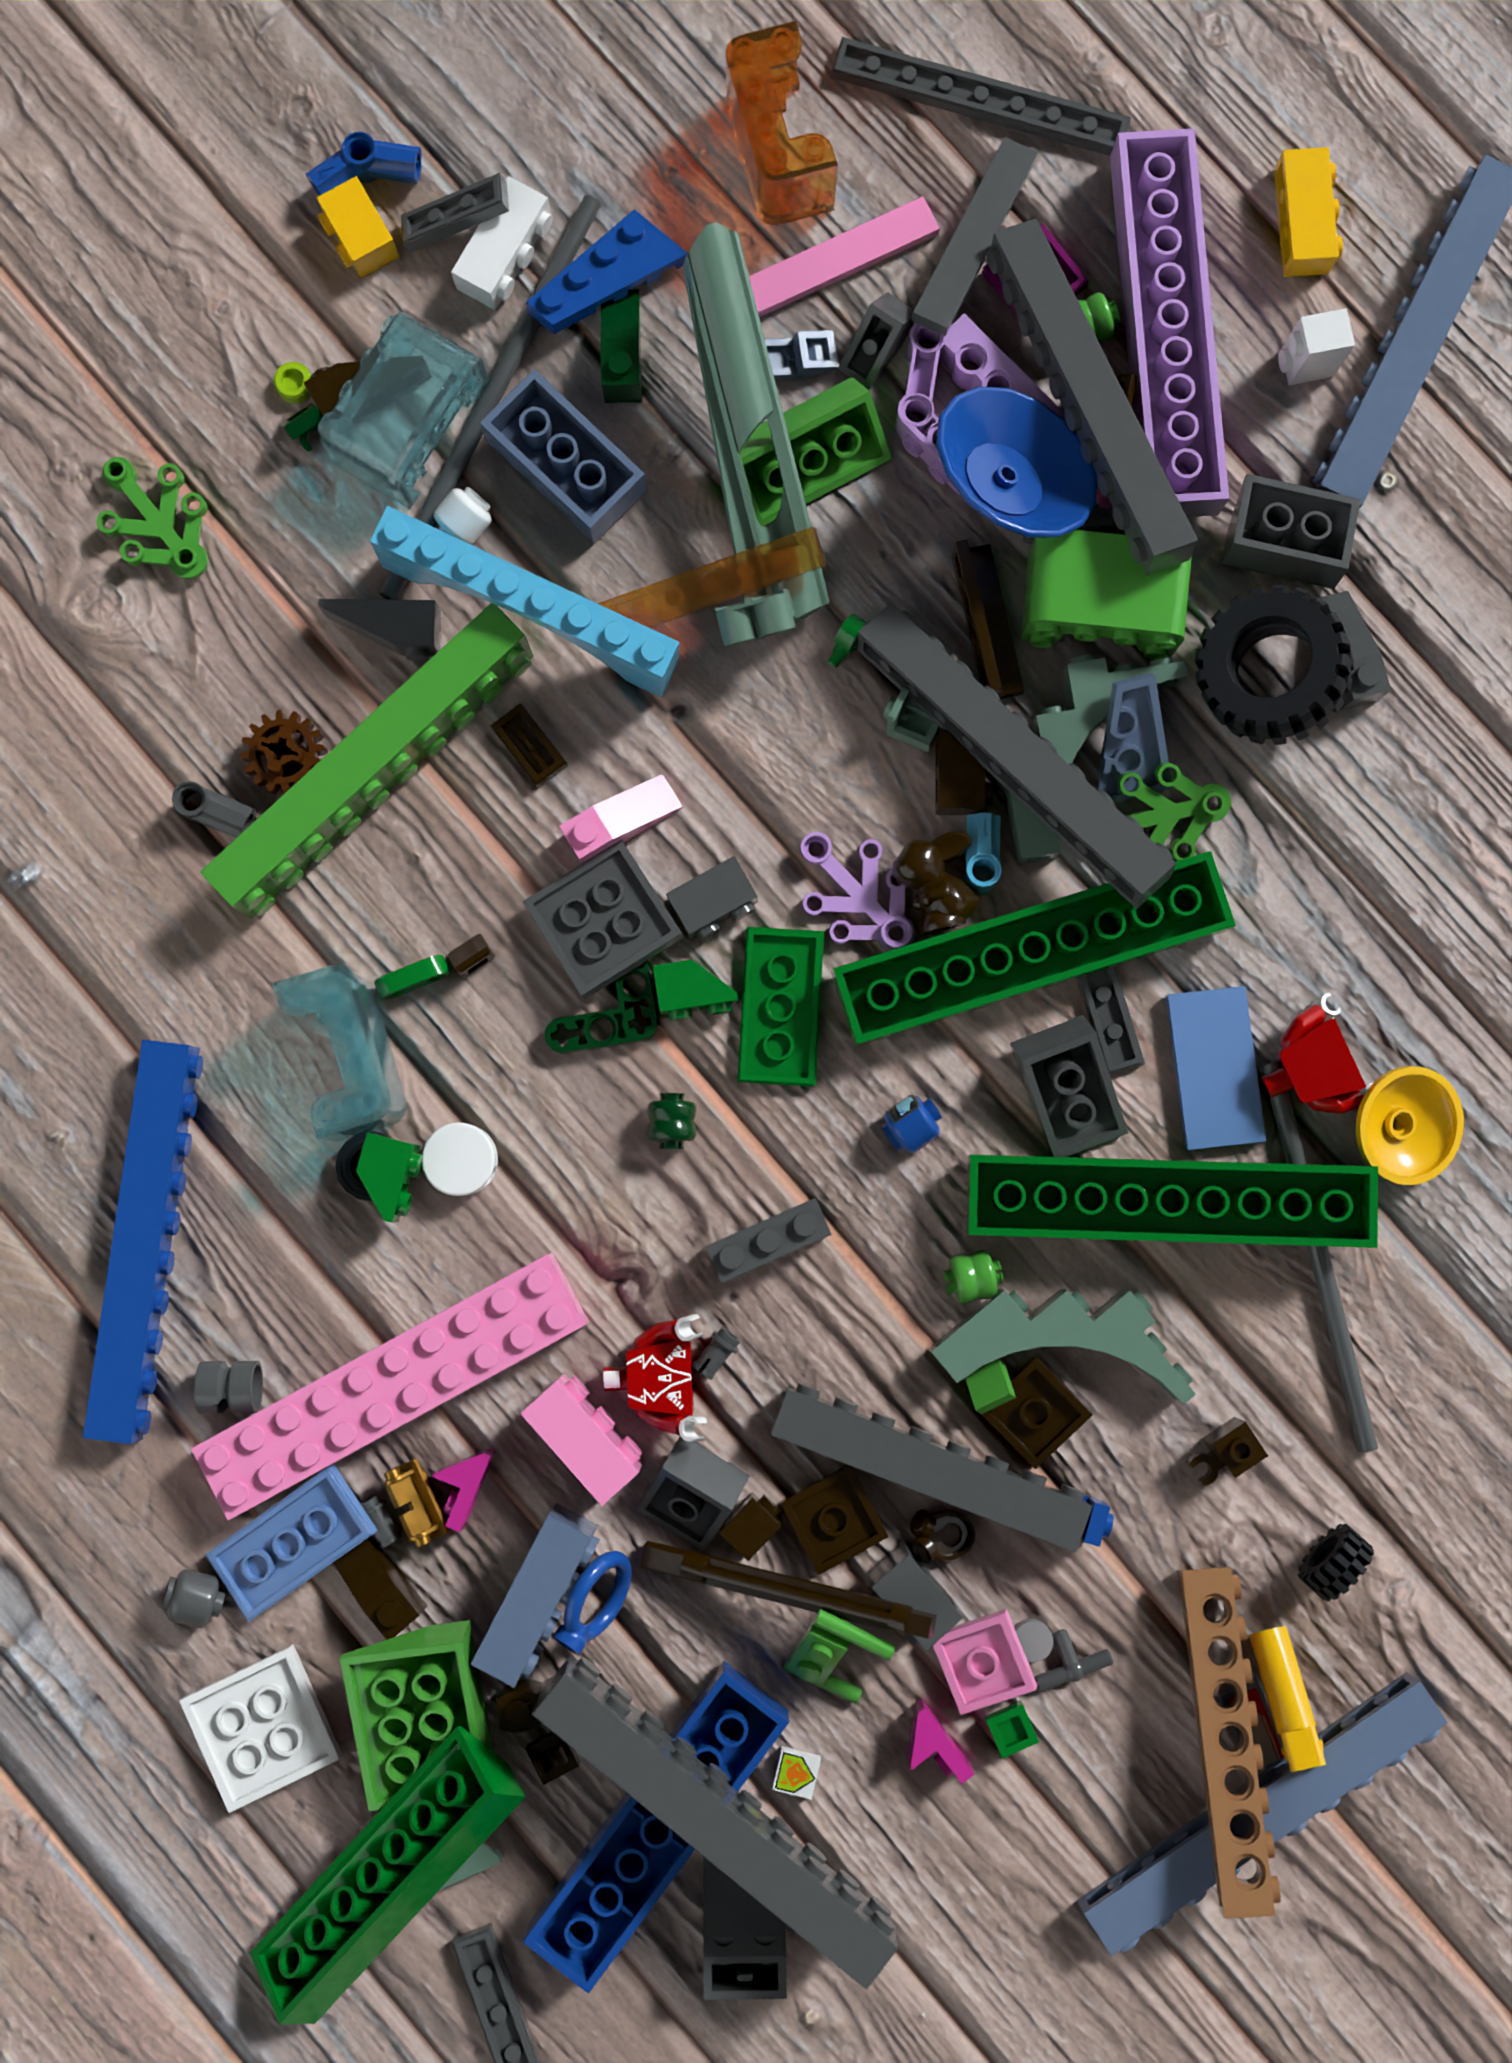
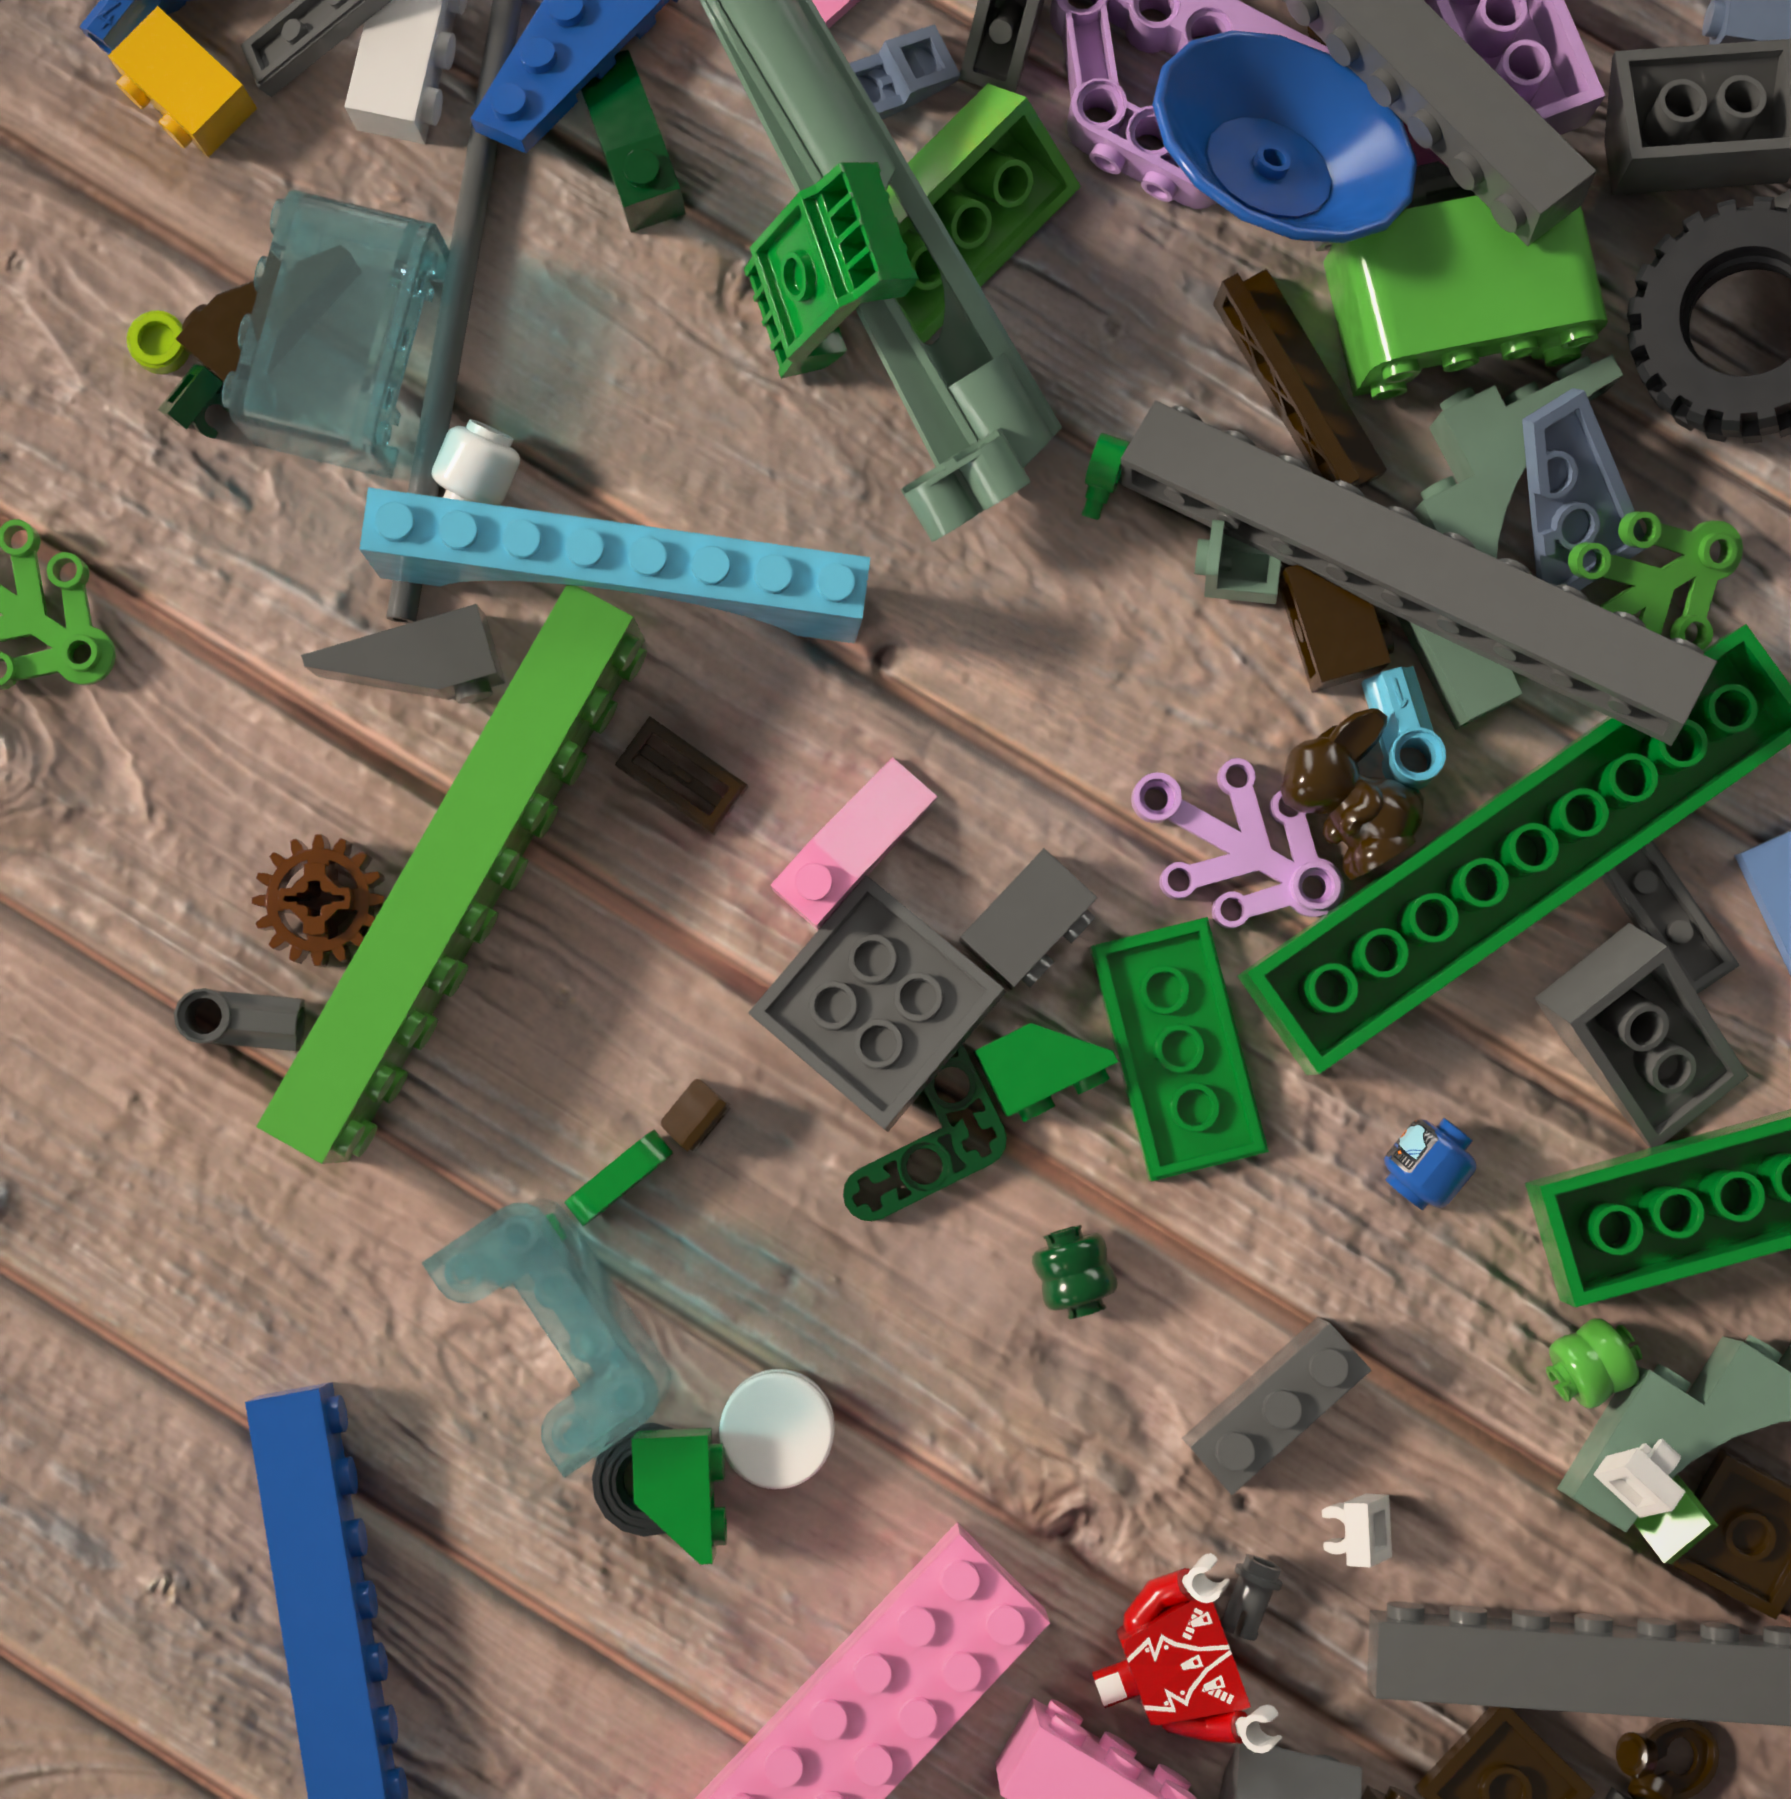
camera: 20 degrees left, 0 degrees up
sand blue brick [480,369,647,543] -> none
clear orange tile [598,527,827,628] -> none
none -> green plate [744,162,918,379]
none -> white tile [1322,1494,1392,1567]
none -> white tile [1593,1439,1686,1518]

